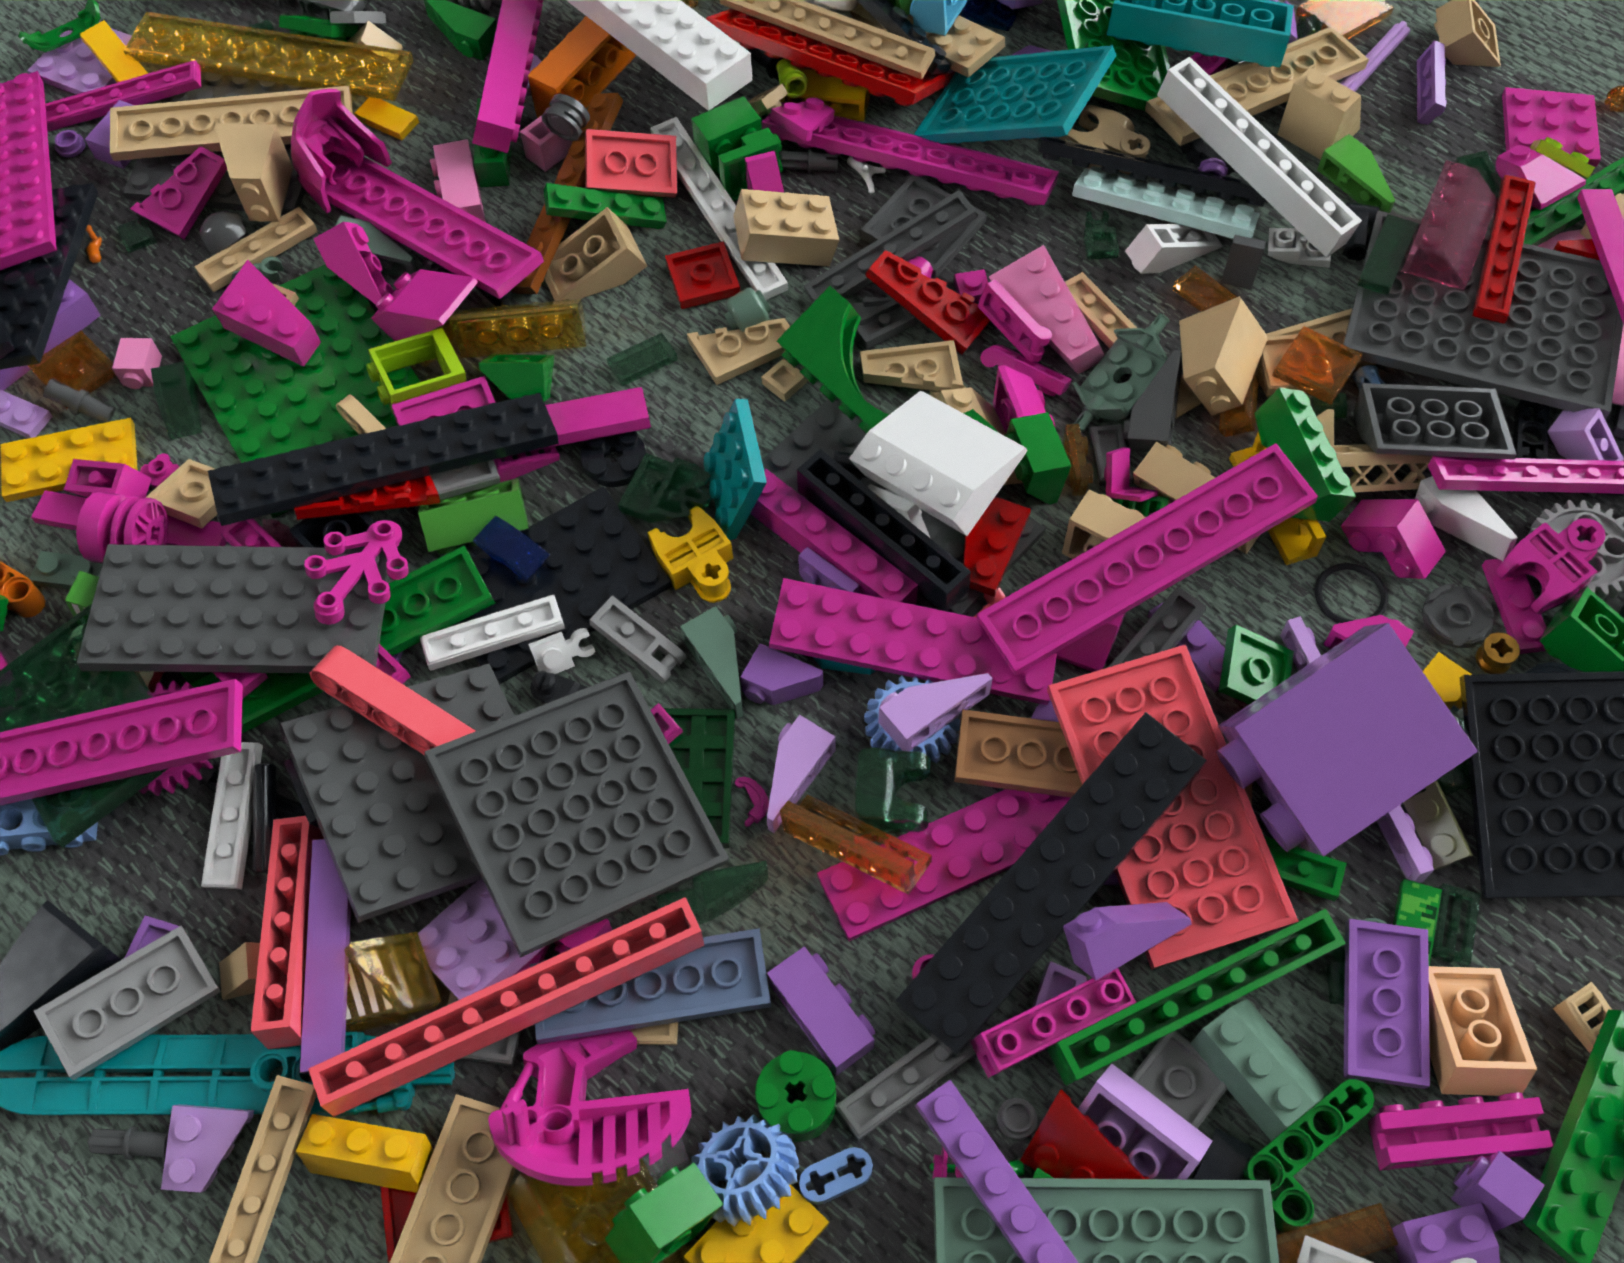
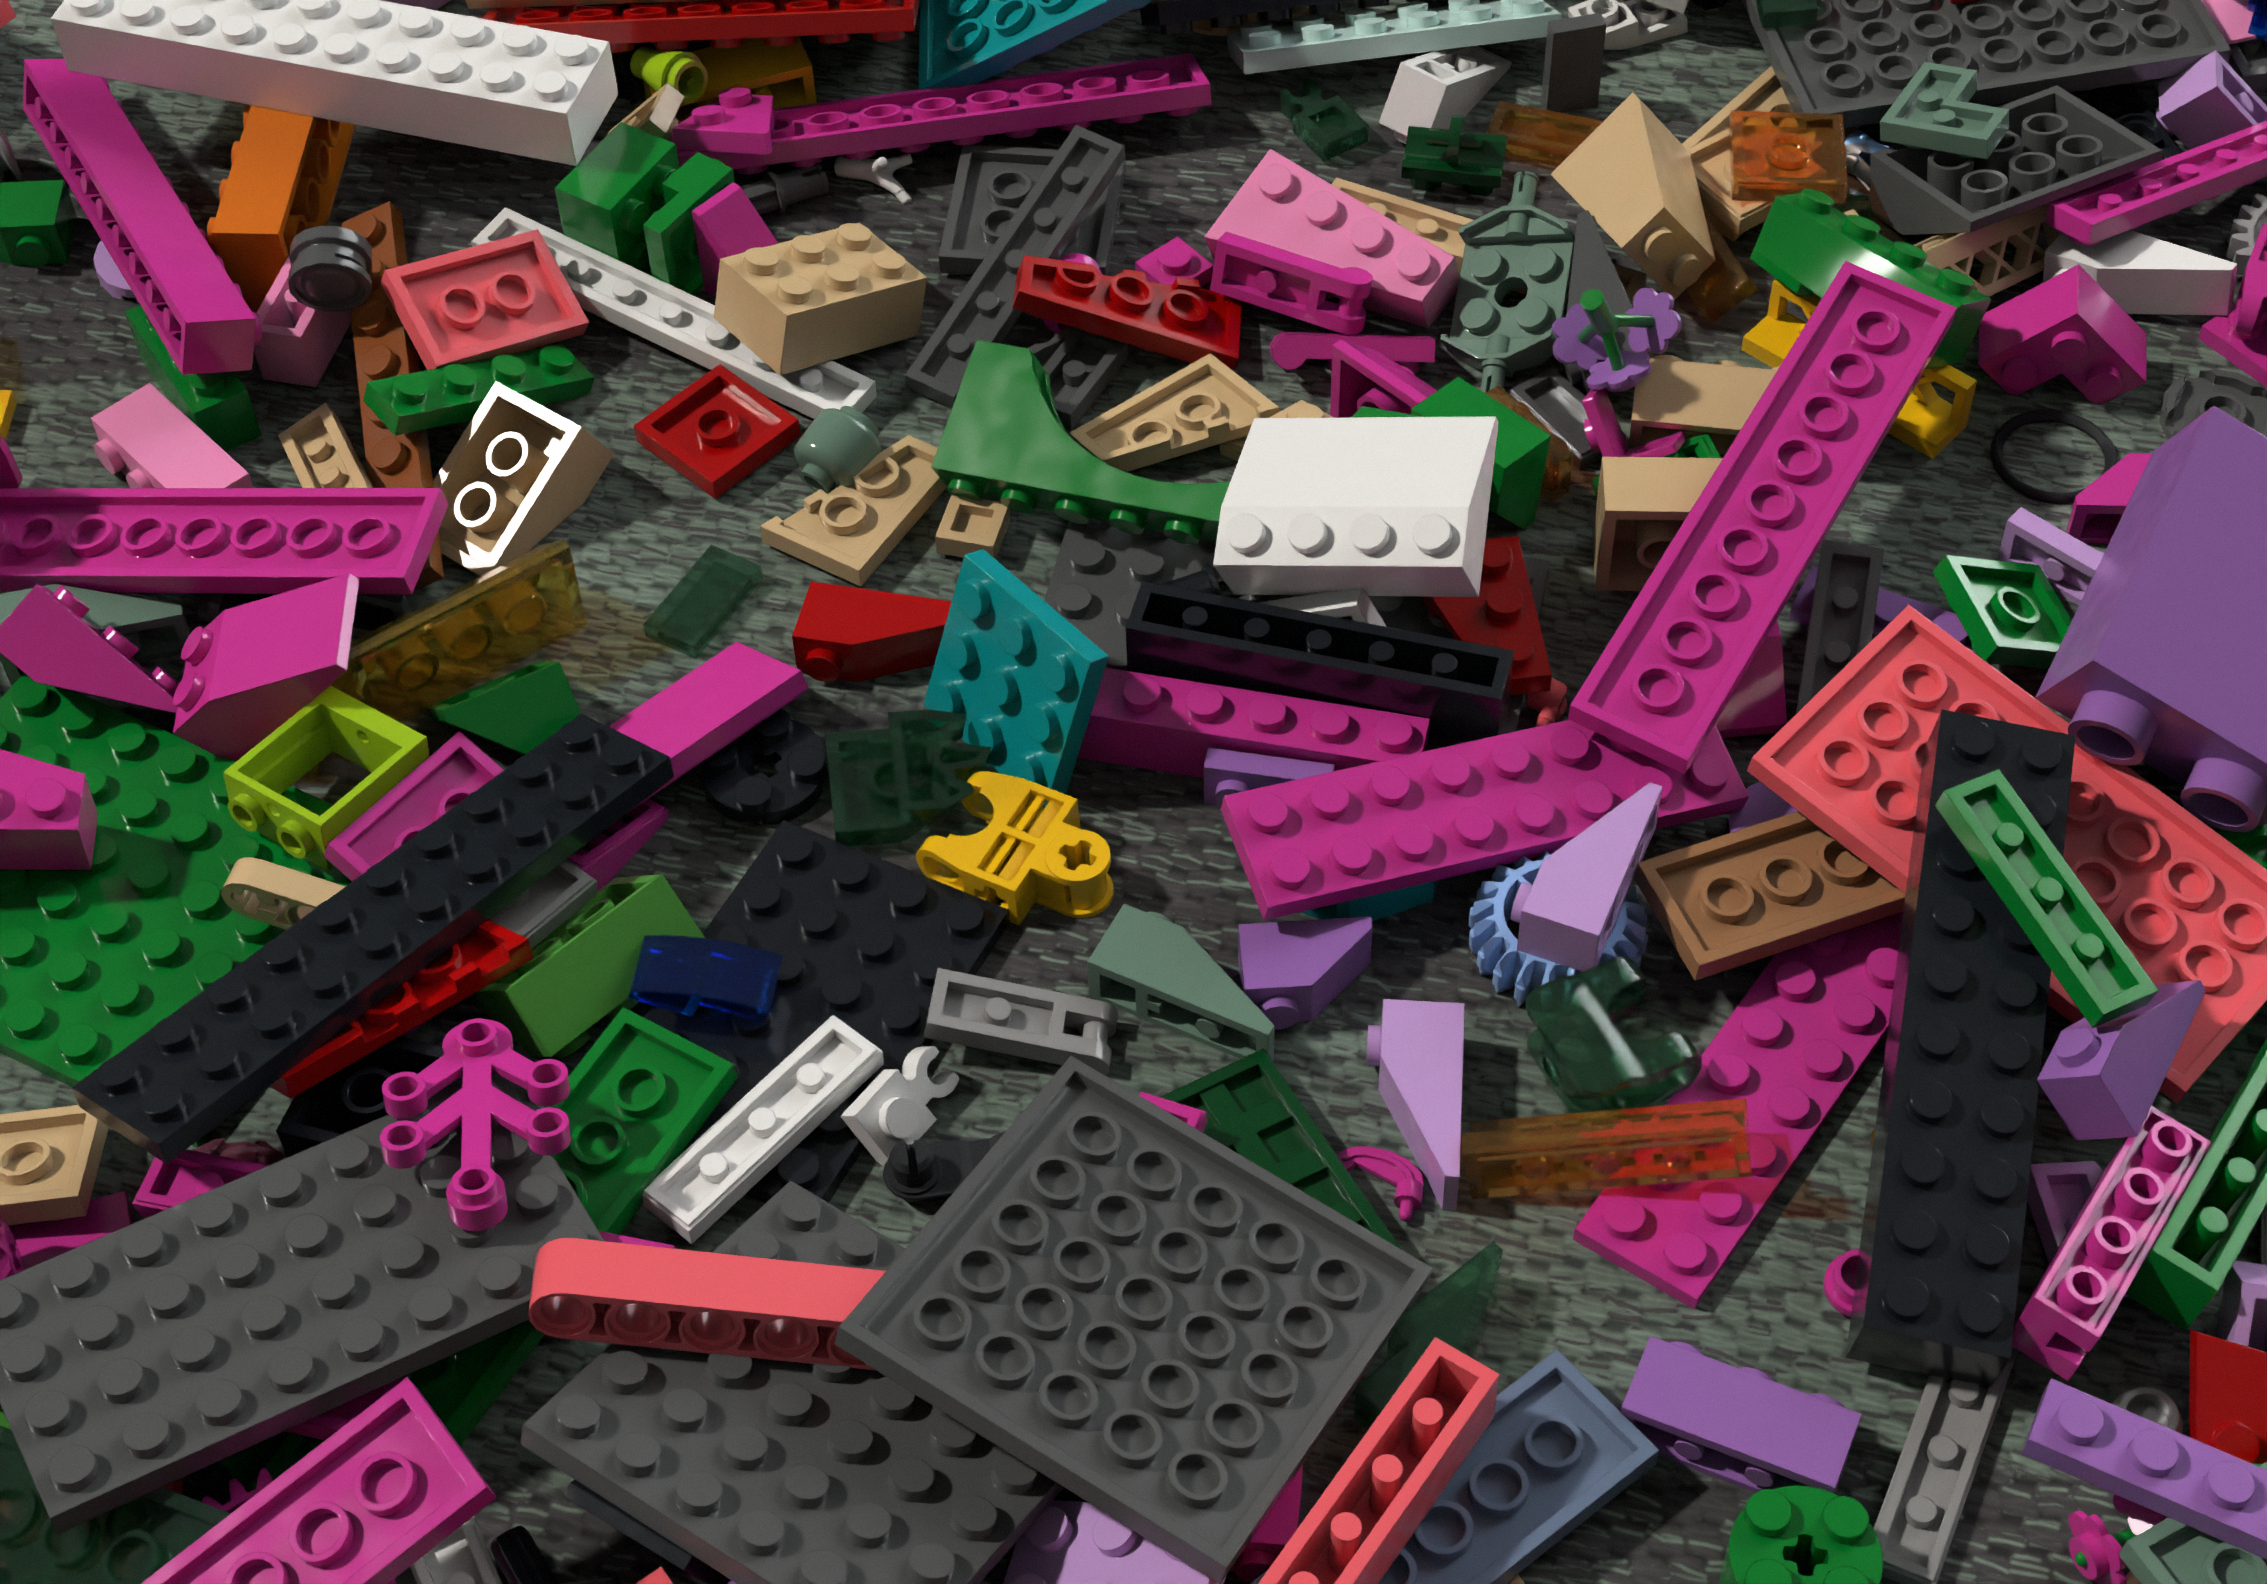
camera: 30 degrees left, 10 degrees down
none -> tan plate [278,403,373,488]
none -> red slope [792,581,952,682]
none -> dark green hips [1401,115,1507,196]
none -> medium lavender plant [1552,288,1682,392]
none -> sand green plate [1880,62,2009,159]
none -> green plate [1935,769,2159,1028]

